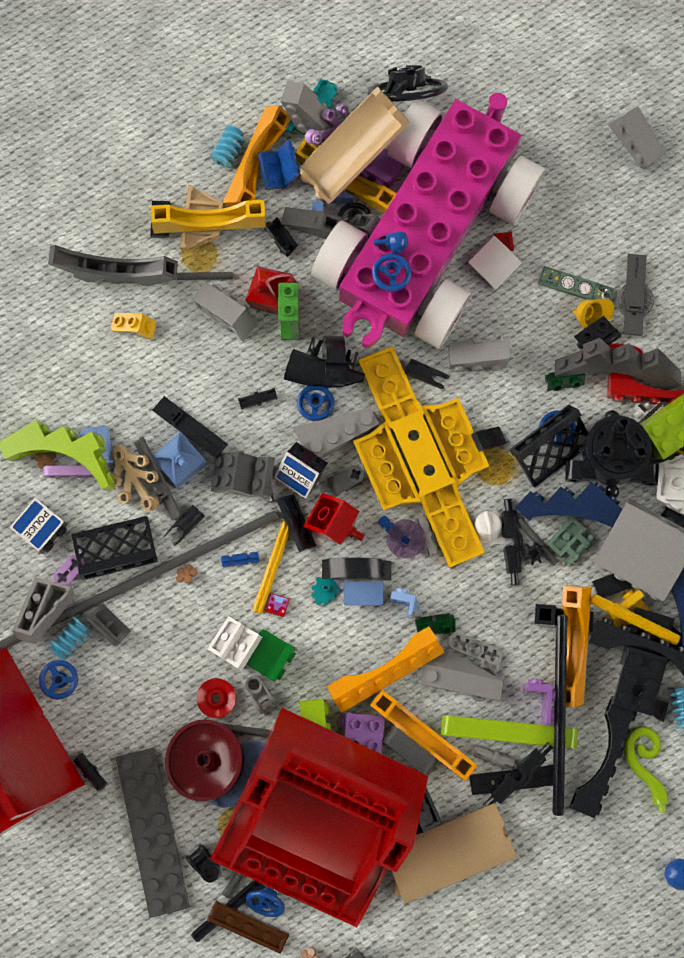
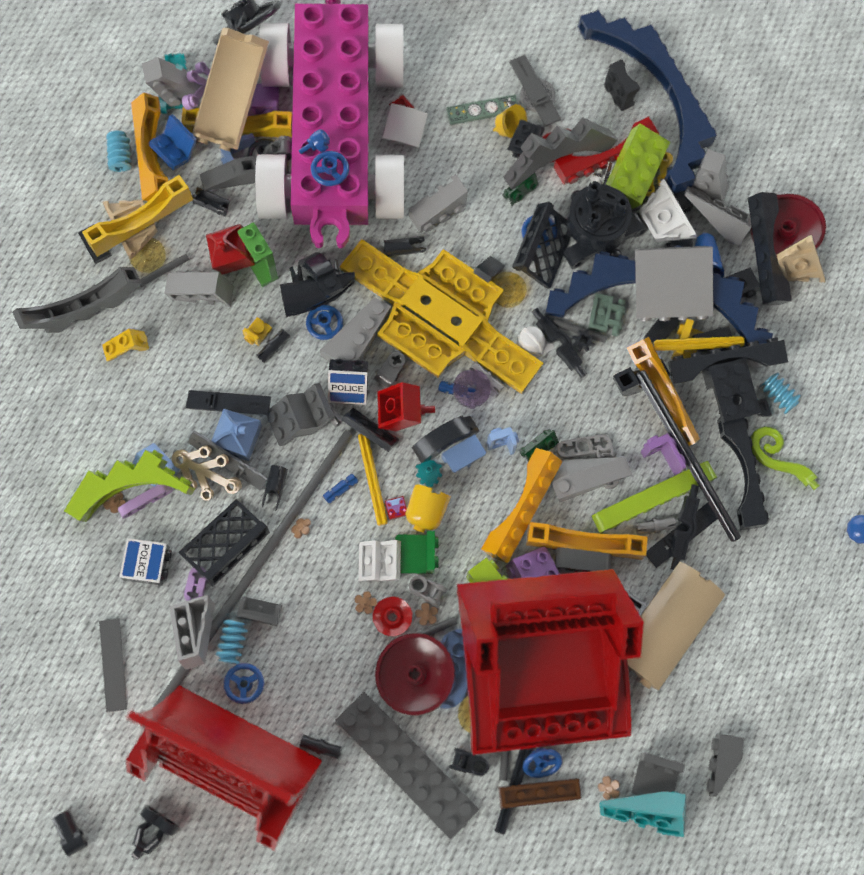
camera: 35 degrees left, 5 degrees down
none -> yellow bracket [242,317,272,346]
none -> medium nougat plant [354,591,377,614]
none -> yellow cylinder [406,484,451,533]
none -> medium nougat plant [415,603,438,626]

